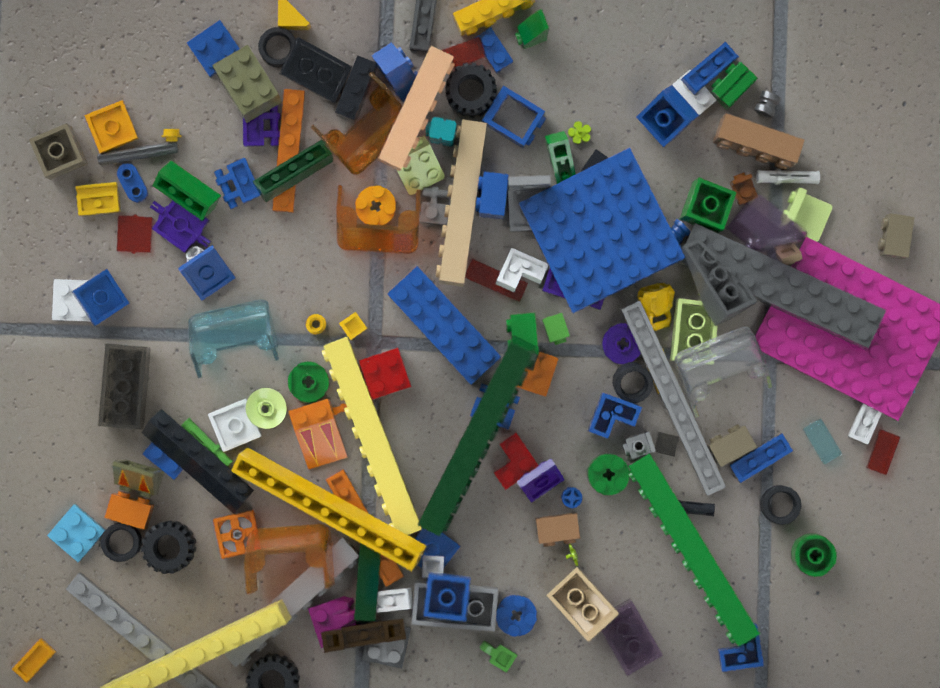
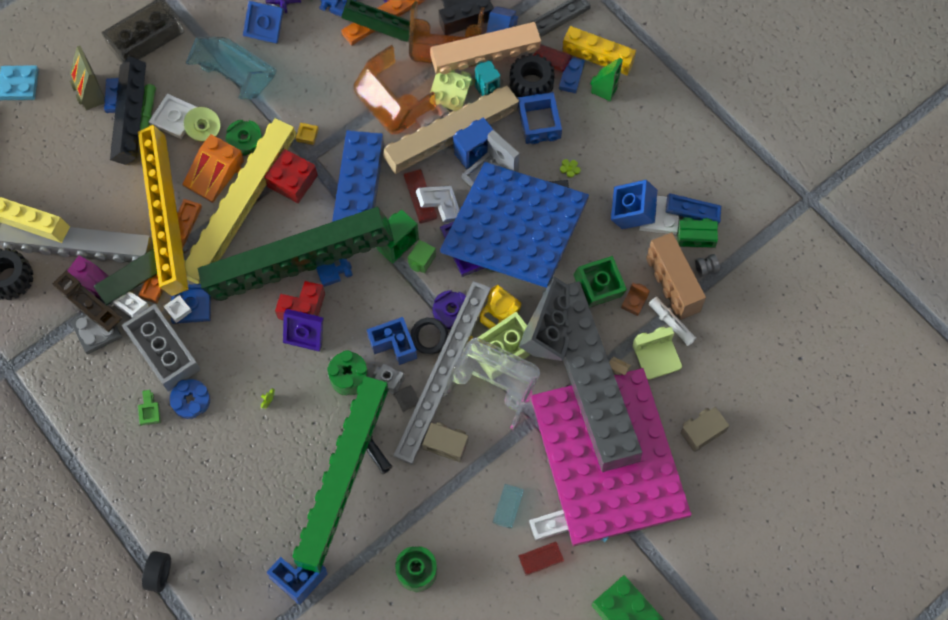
camera: 50 degrees right, 20 degrees down
black tyre [101,522,142,562] -> none
orange brick [104,491,154,530] -> none
black tyre [141,521,196,574] -> none
orange piece [213,509,263,559] -> none
clear orange windscreen [244,523,335,594] -> none
yellow plate [306,314,326,335] -> none
light orange plate [355,185,396,227] -> none
blue brick [424,572,470,621] -> none
orange plate [517,352,559,397] -> none
medium nougat brick [535,512,580,547] -> none
green slope [545,131,576,184] -> none
tan slope [546,567,619,642] -> none
blue wheel [561,487,583,508] -> none
clear purple brick [601,599,663,676] -> none
blue wheel [670,219,691,245] -> none
clear purple windscreen [727,194,807,253] -> none
blue plate [729,433,793,483] -> none
black tyre [760,485,802,525] -> none

